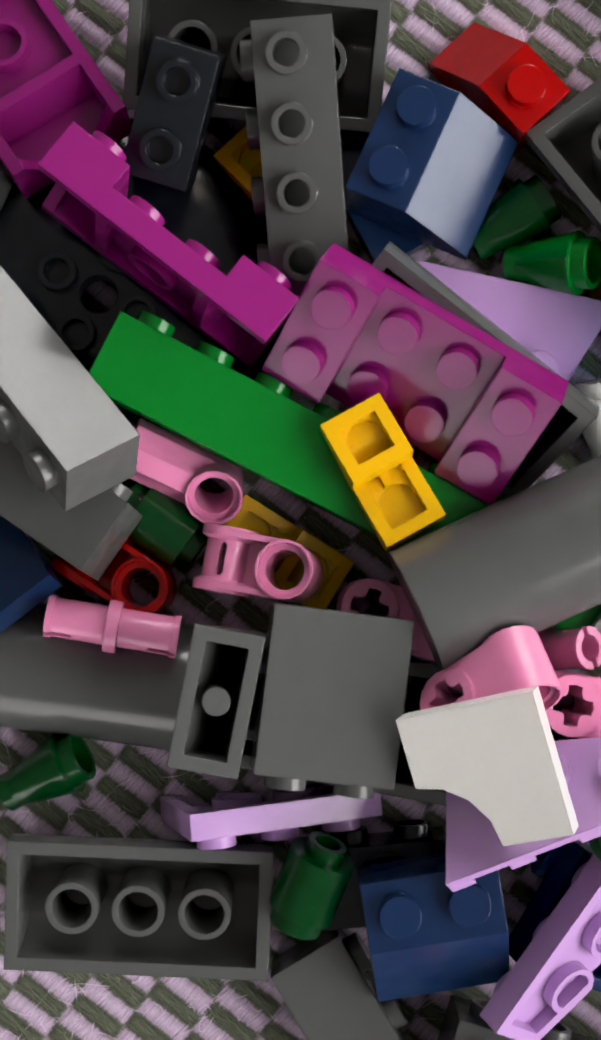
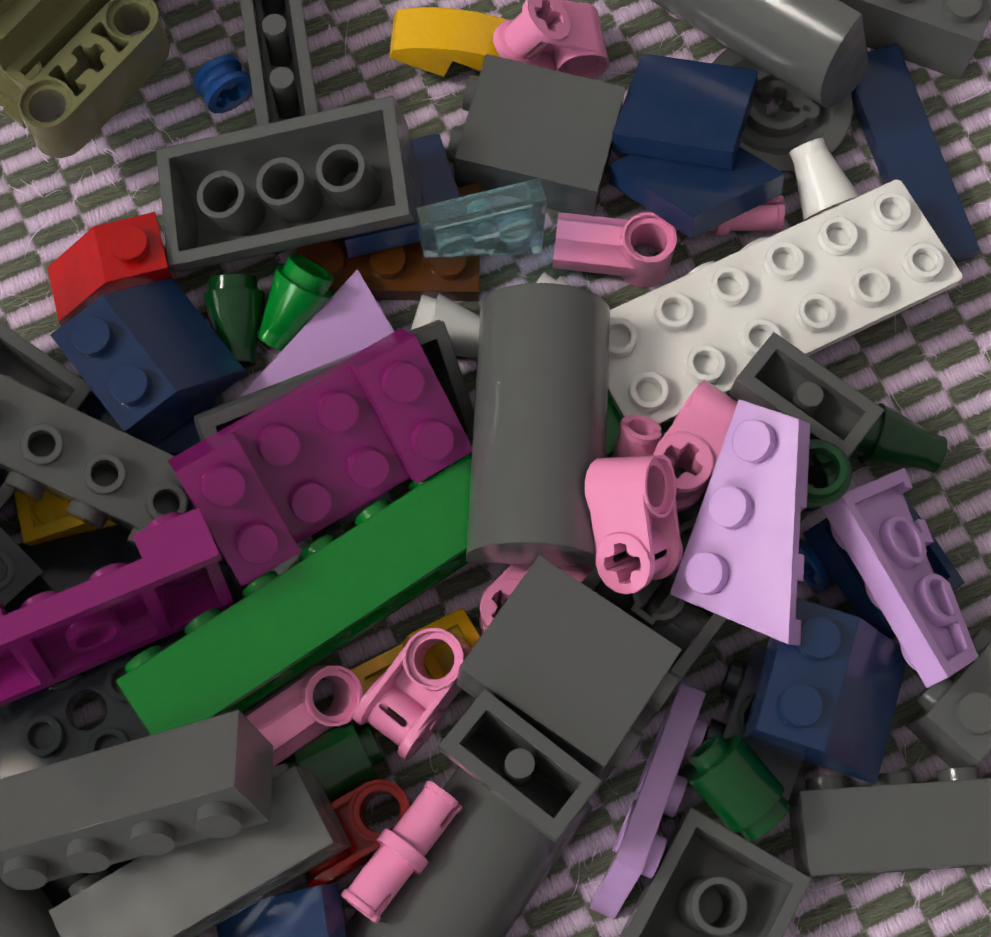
camera: 65 degrees left, 15 degrees down
yellow slope [320,393,446,552] -> none
white tile [395,685,579,846] -> none

